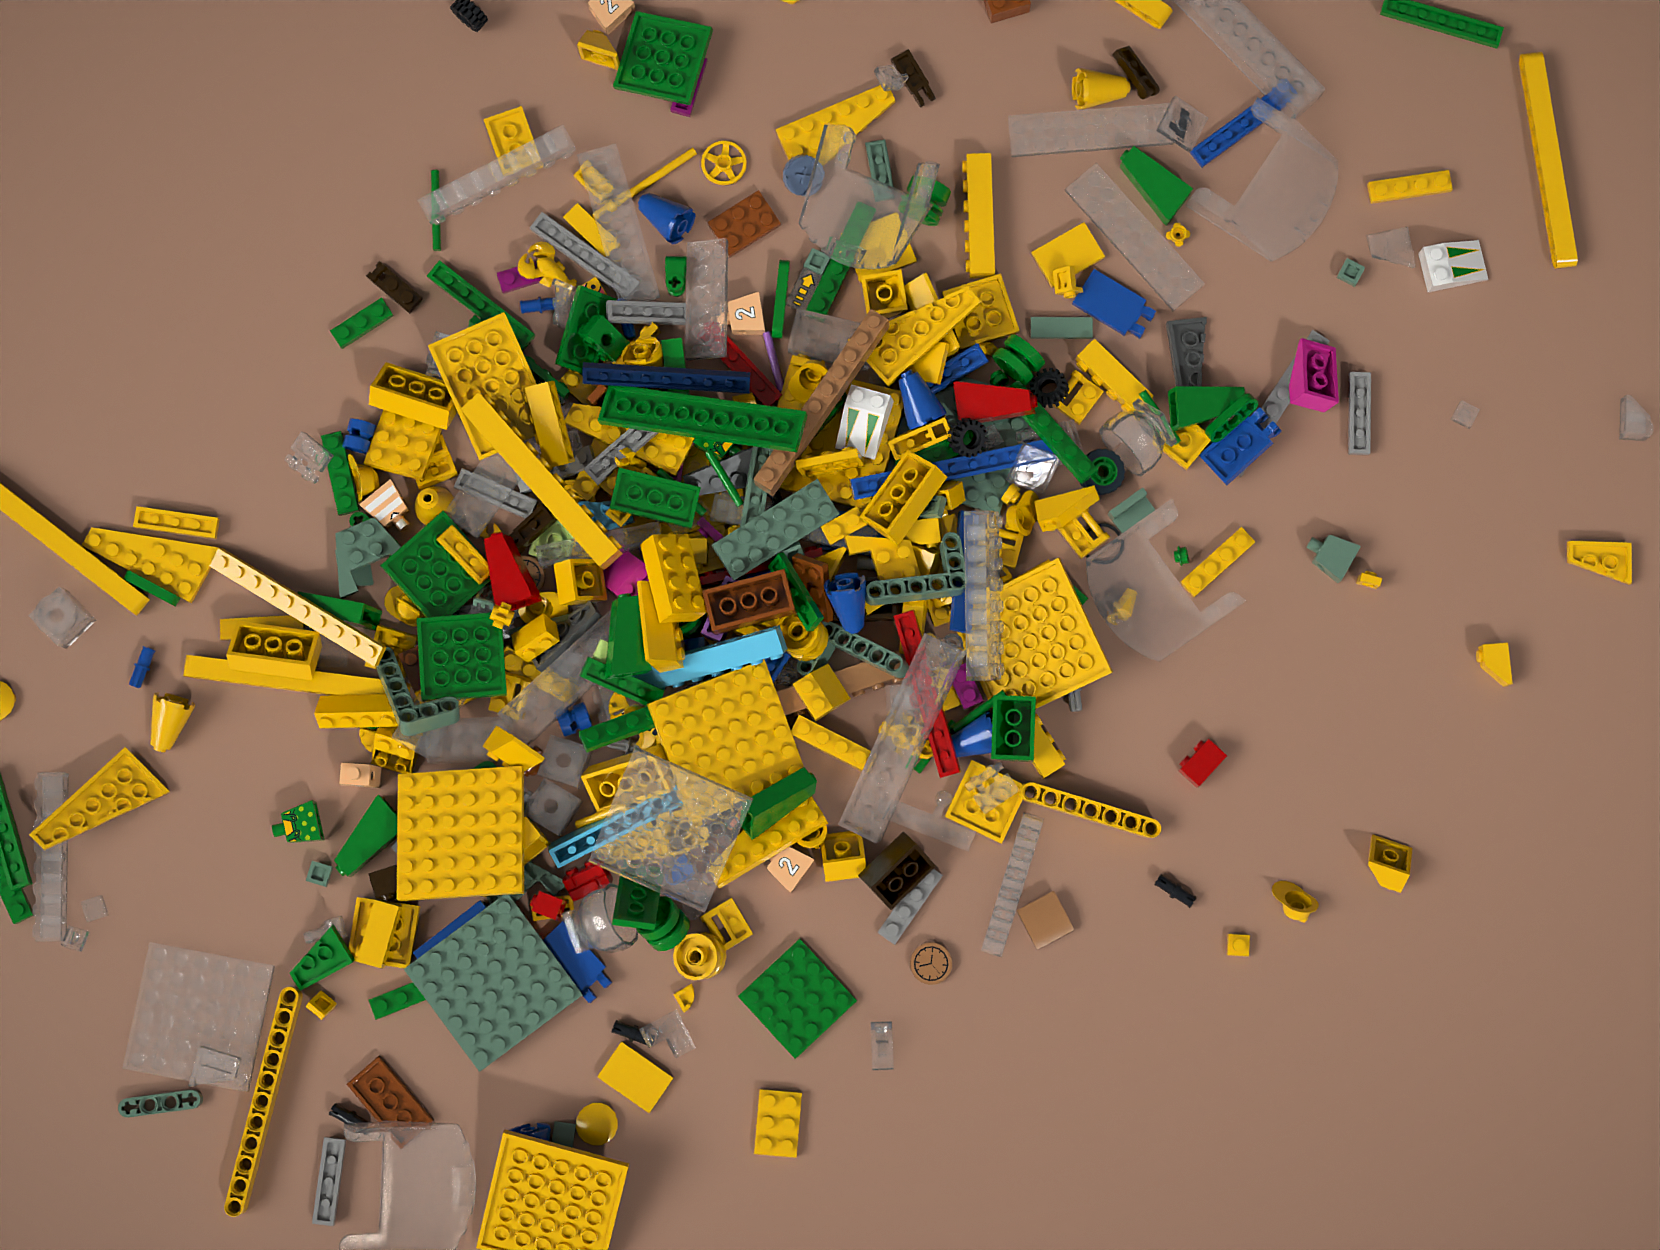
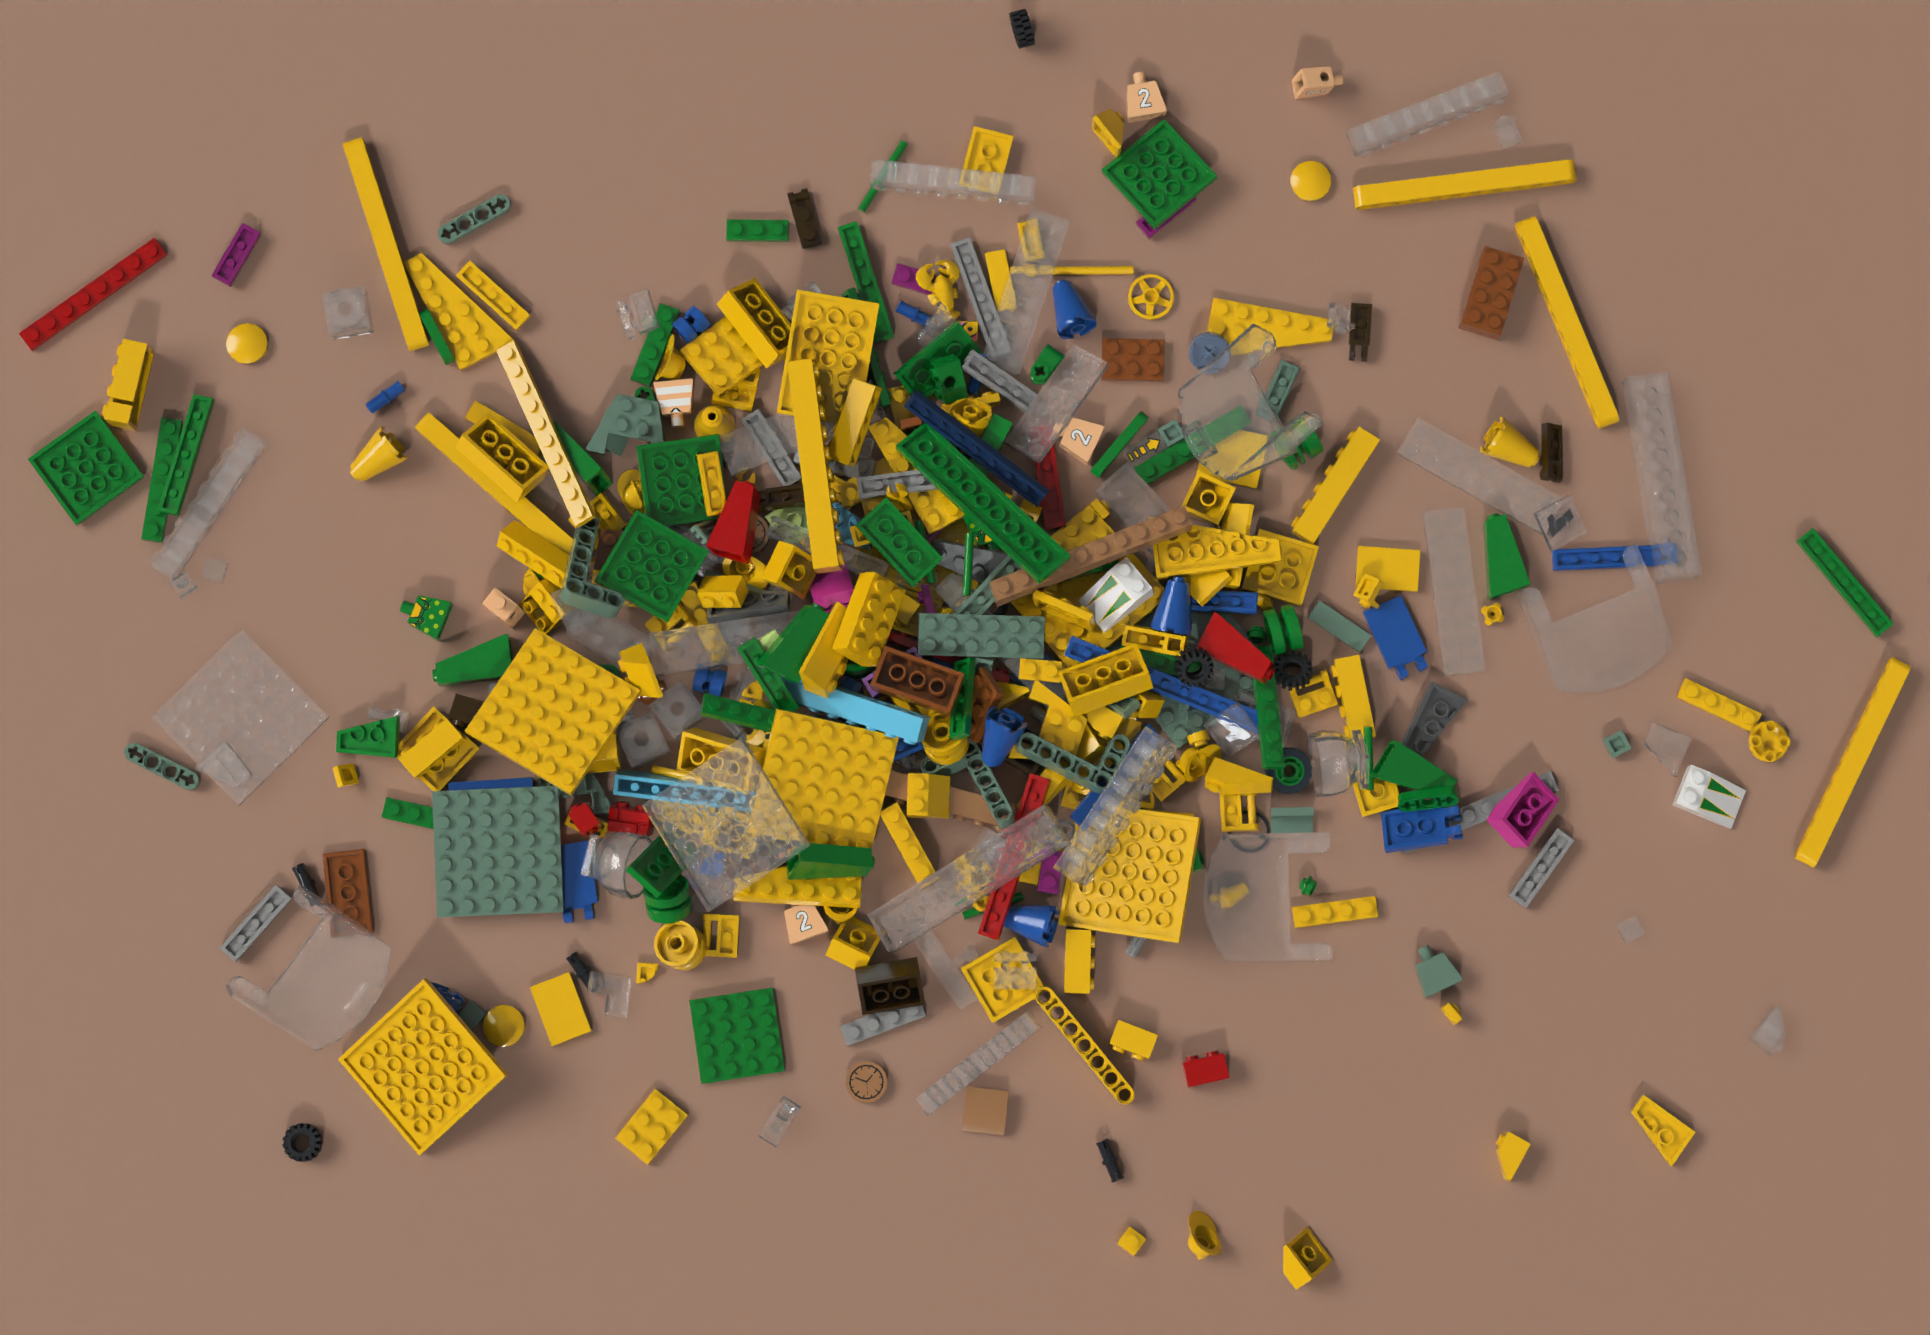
camera: 30 degrees right, 0 degrees up
yellow wing [29,747,170,851] -> none
yellow beam [224,987,303,1217] -> none
sand green plate [306,861,333,887] -> none
yellow gear [489,602,515,629] -> none
medium lavender bar [763,331,784,392] -> none
yellow piece [788,360,828,402] -> none
green bar [951,690,1007,732] -> none
green slope [991,695,1036,762] -> none
none -> sand green beam [438,194,511,245]
none -> yellow brick [1109,1020,1158,1061]
none -> yellow dish [1748,721,1791,762]

